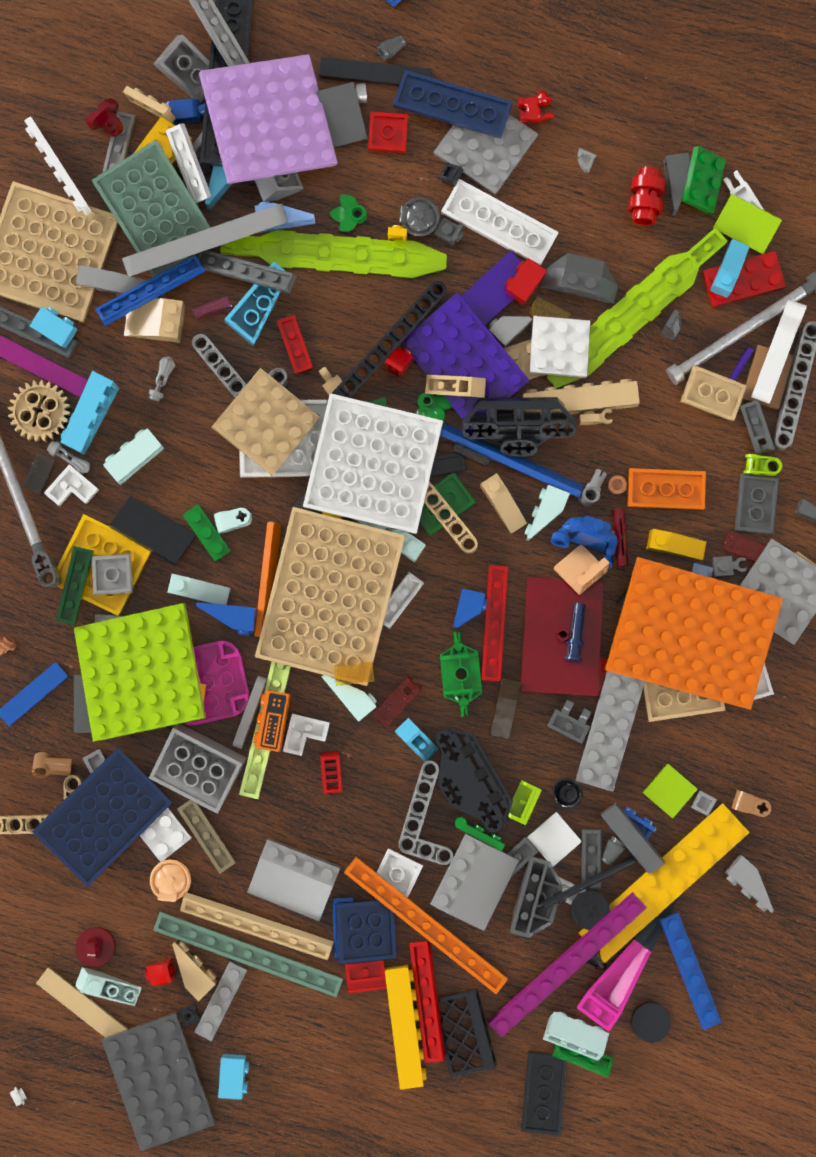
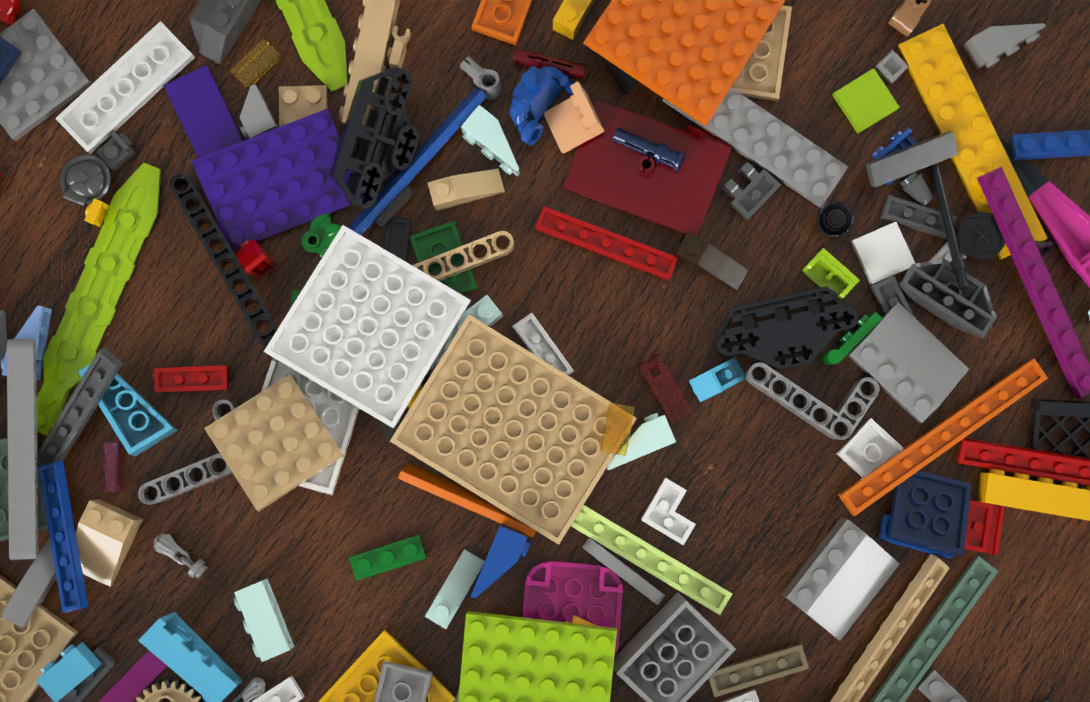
camera: 70 degrees left, 0 degrees up
black tile [110,496,196,566] -> none
light aqua piece [214,508,253,534] -> none
brick [253,690,291,752] -> none
tan plate [319,367,349,395] -> none
red slope [320,751,343,794] -> none
green plate [329,194,367,232] -> none
tan slope [425,375,486,398] -> none
black tile [439,163,464,186] -> none
green plate [440,632,482,717] -> none
blue slope [453,588,488,629] -> none
red brick [505,258,547,306] -> none
white plate [529,316,590,378] -> none
nougat tile [607,475,627,495] -> none

